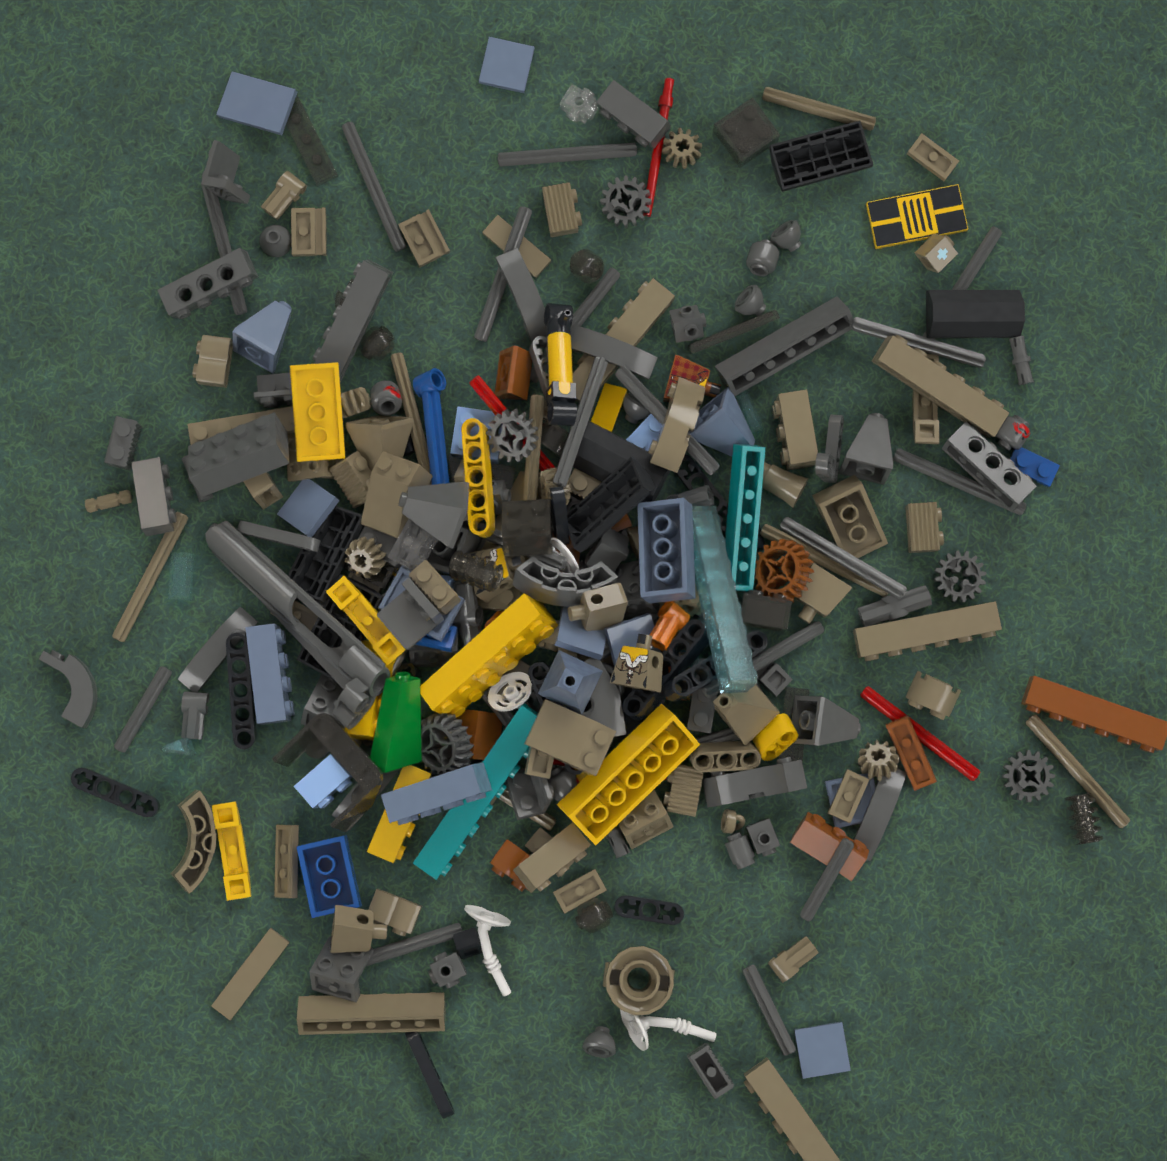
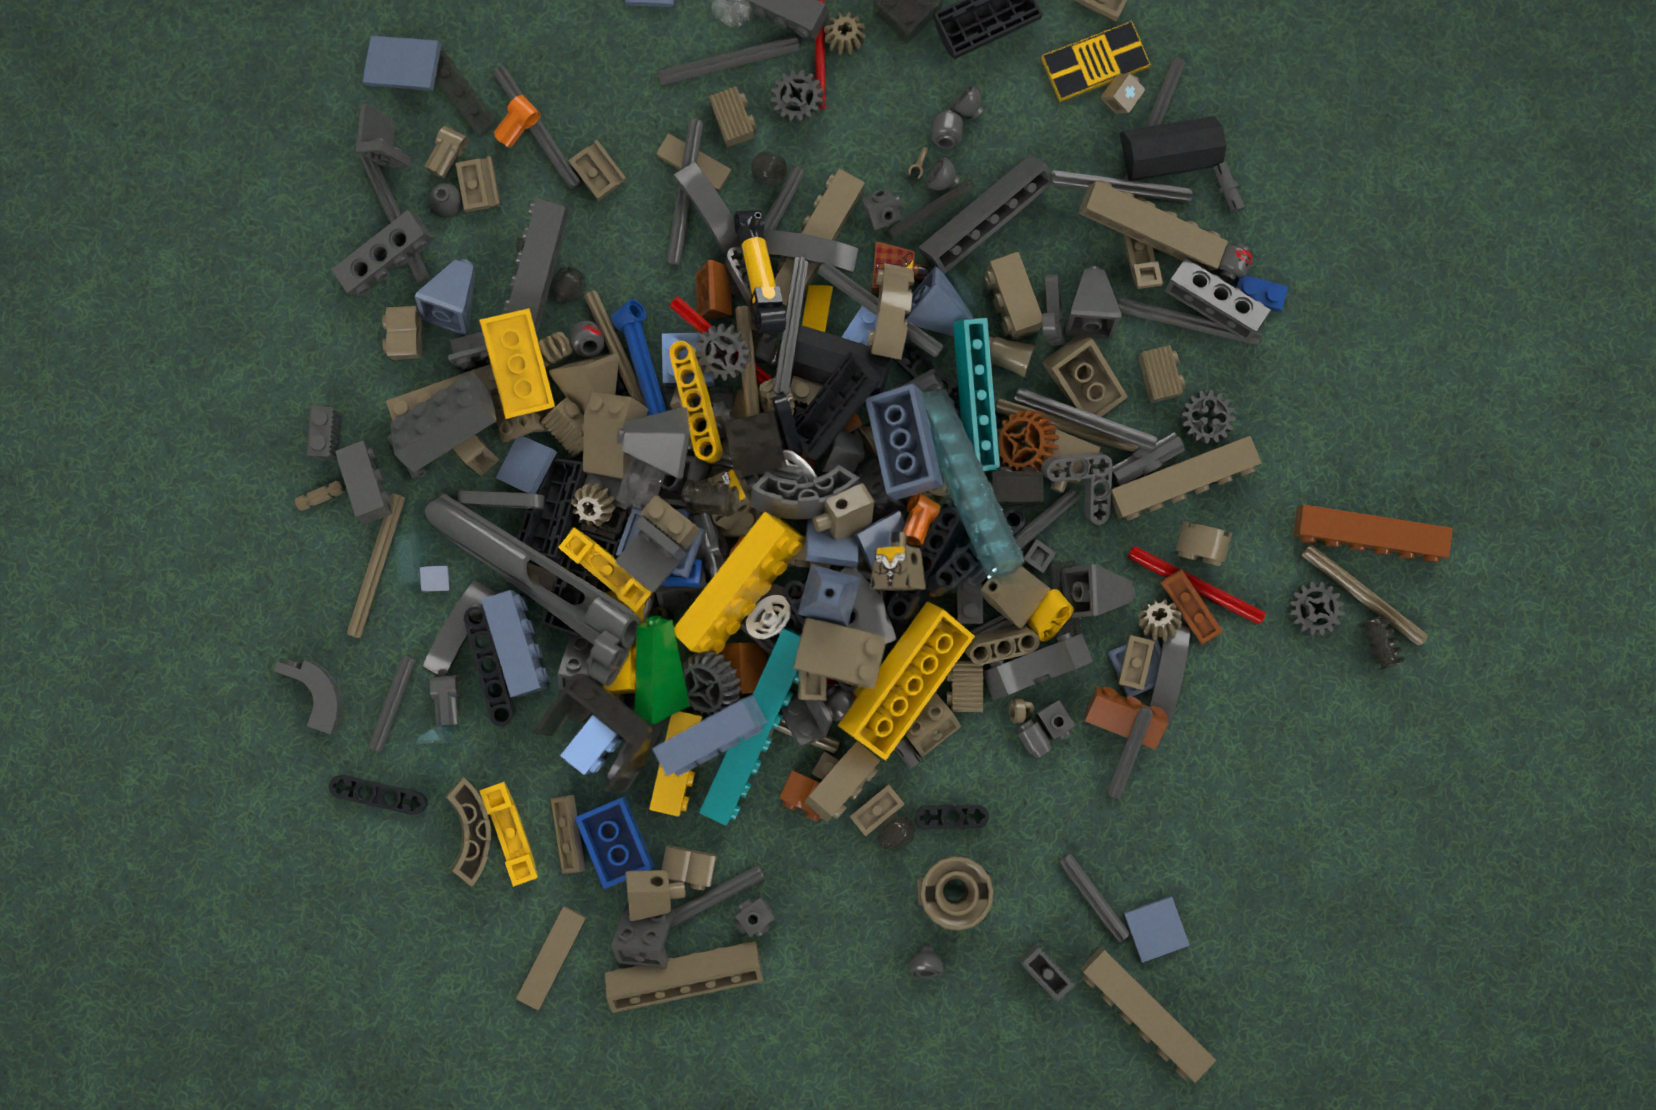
camera: 10 degrees left, 0 degrees up
black beam [405,1032,455,1119] -> none
black slope [453,928,483,959] -> none
white dish [464,905,511,996] -> none
white dish [620,1009,716,1051] -> none
dark grey brick [623,393,651,424] -> none
dark tan piece [768,936,819,983] -> none
none -> sand blue slope [419,566,450,593]
none -> orange piece [494,95,540,147]
none -> dark tan hand [908,147,928,180]
none -> dark grey beam [1041,452,1112,525]

